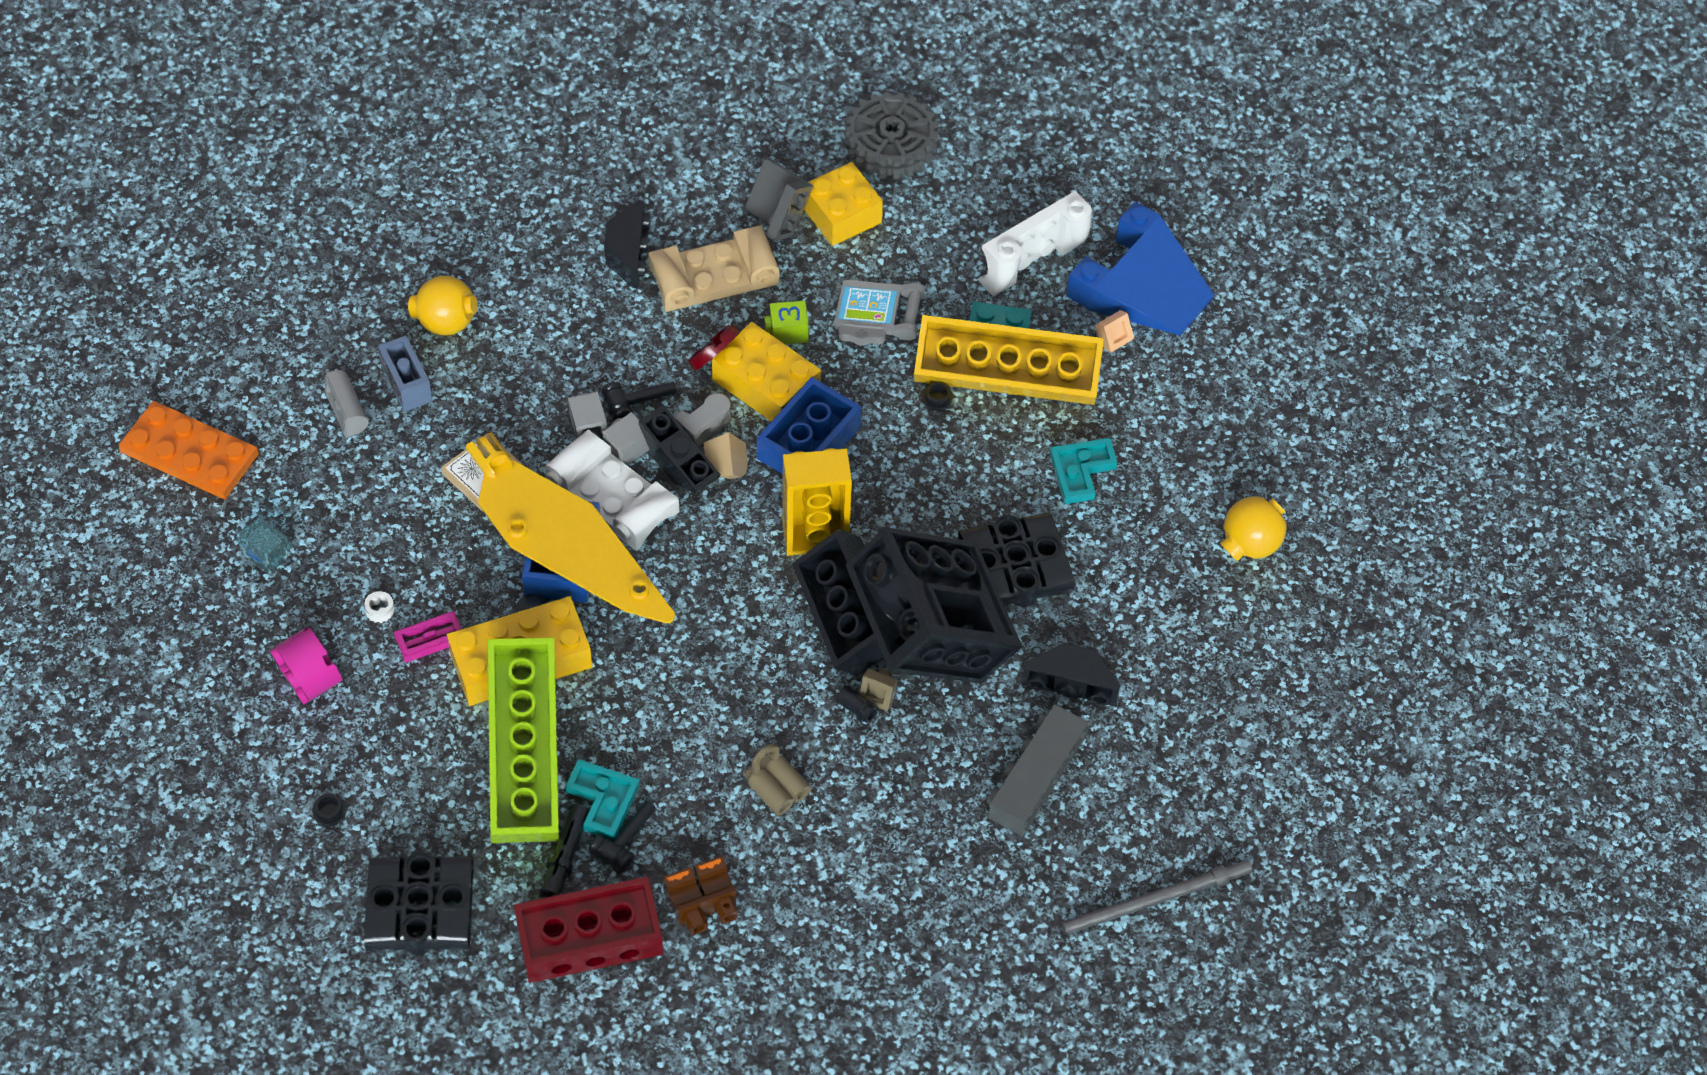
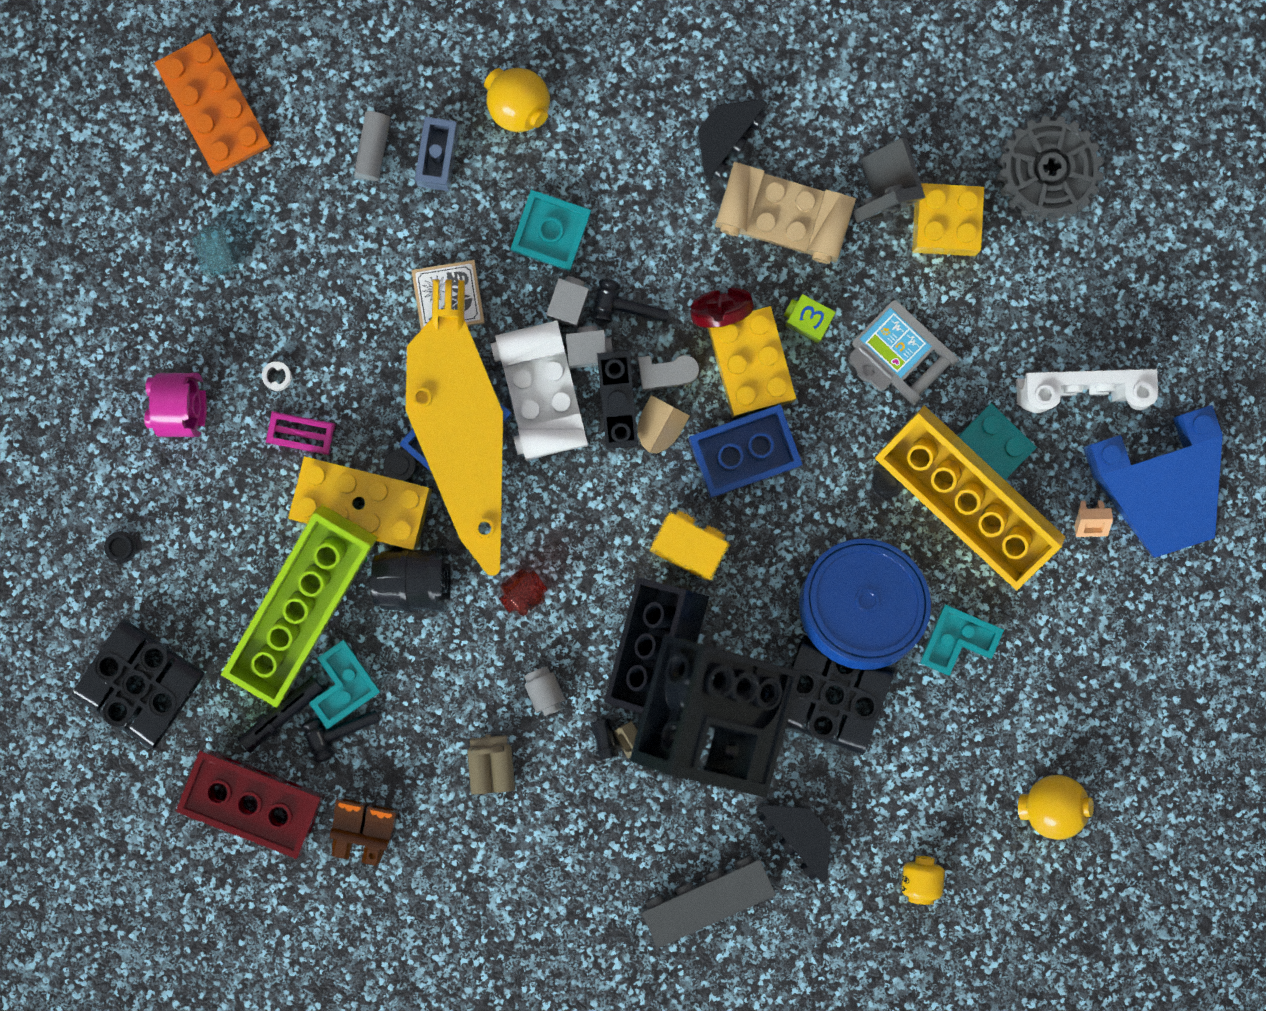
camera: 30 degrees right, 30 degrees up
none -> black piece [371,548,451,612]
none -> clear red head [499,569,548,616]
none -> teal plate [510,190,591,272]
none -> light grey brick [524,666,566,716]
none -> blue brick [799,539,931,670]
none -> yellow head [901,856,945,905]

